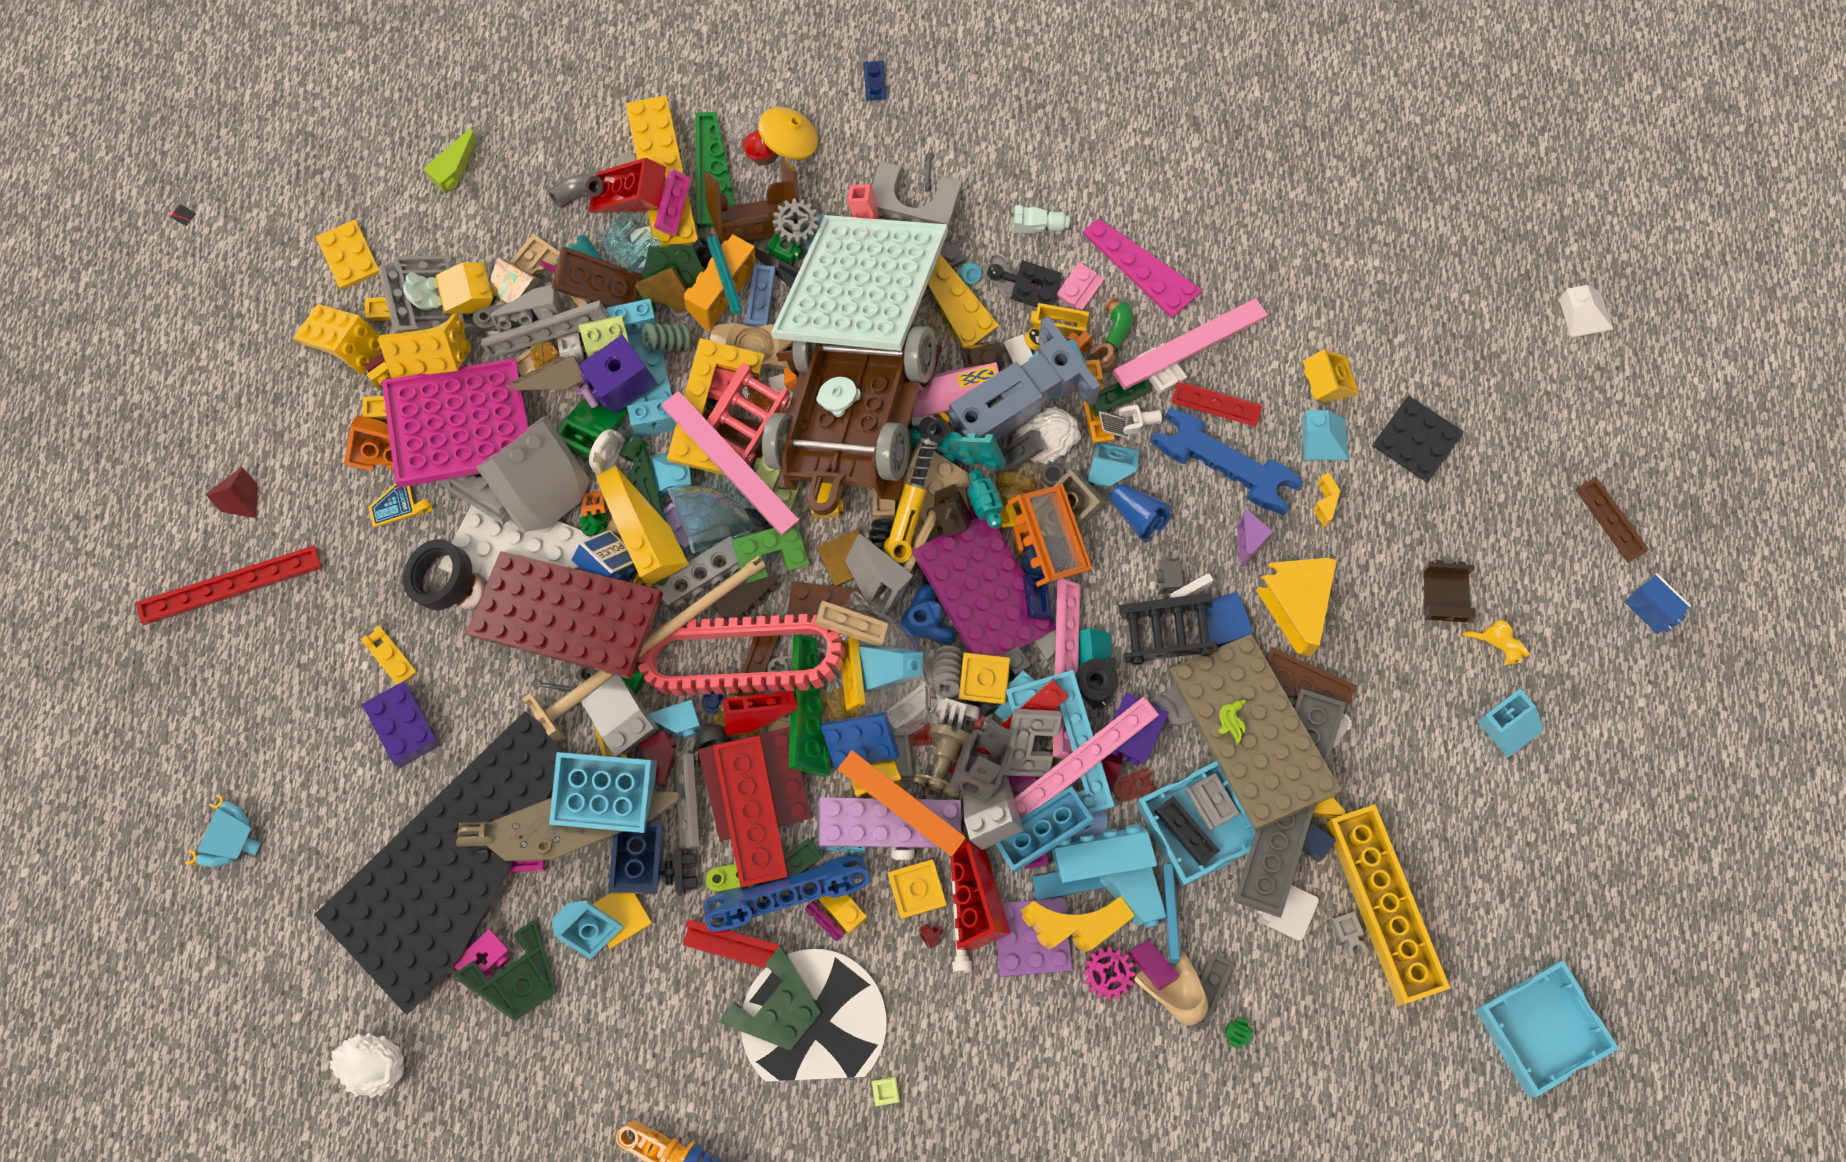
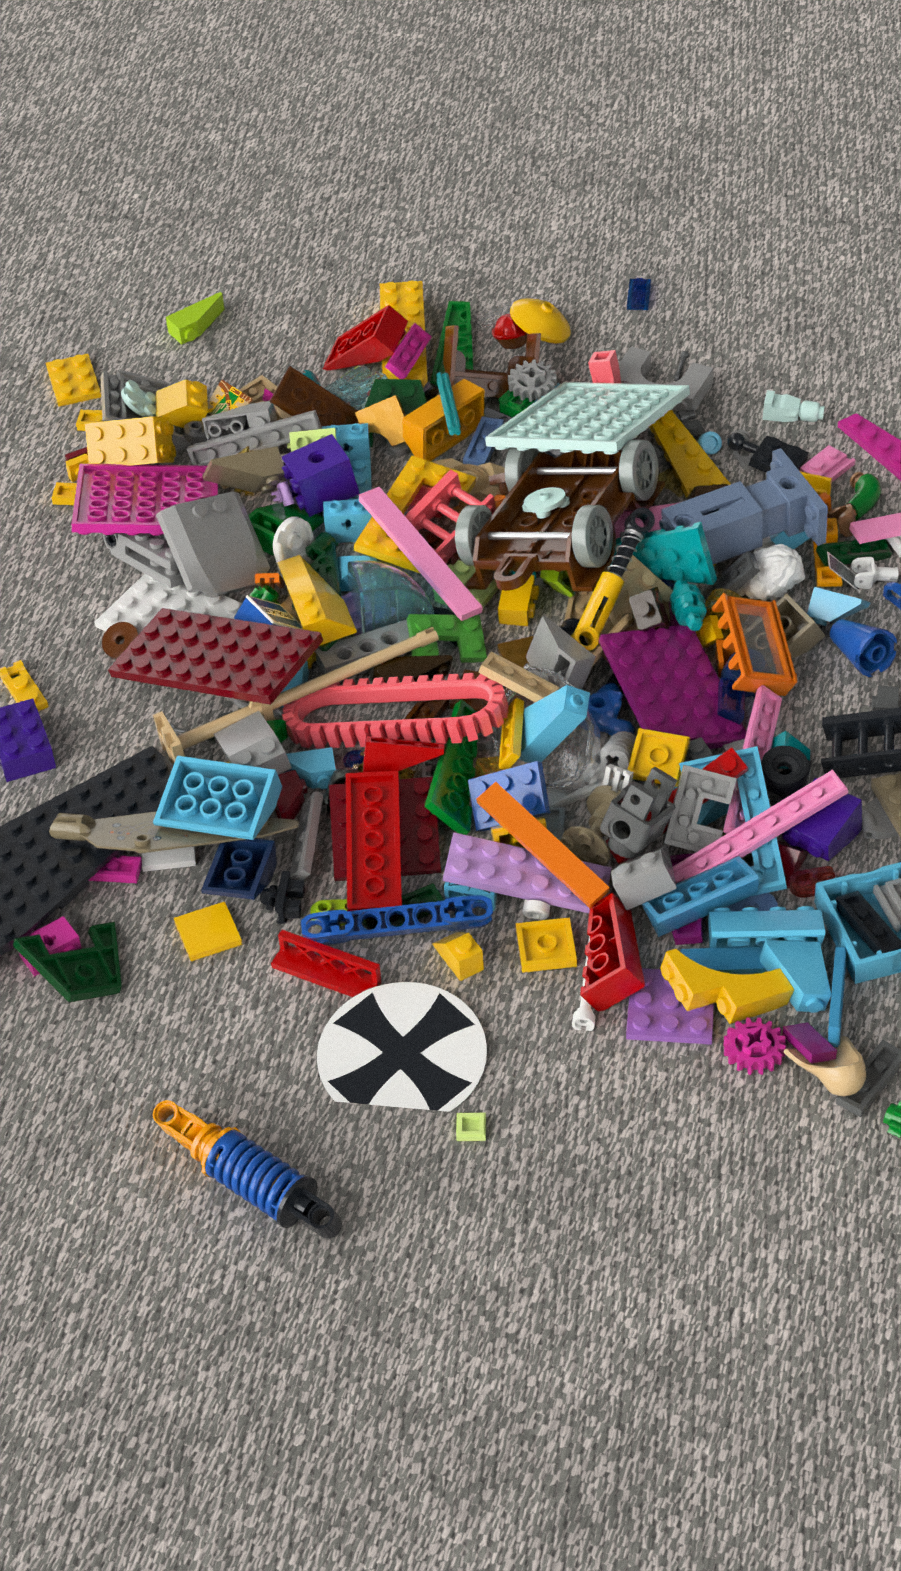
camera: 15 degrees right, 25 degrees down
yellow bracket [293,304,381,374] -> none
orange wedge [344,415,394,470] -> none
flag [369,483,433,527] -> none
black tyre [403,539,472,610] -> none
flat silver cylinder [547,174,603,208] -> none
medium azure slope [552,901,623,960] -> none
sand green piece [641,323,690,352] -> none
dark green wing [719,945,822,1051] -> none
magenta axle [805,901,845,941] -> none
clear red slope [907,722,933,748] -> none
dark red tile [919,924,944,949] -> none

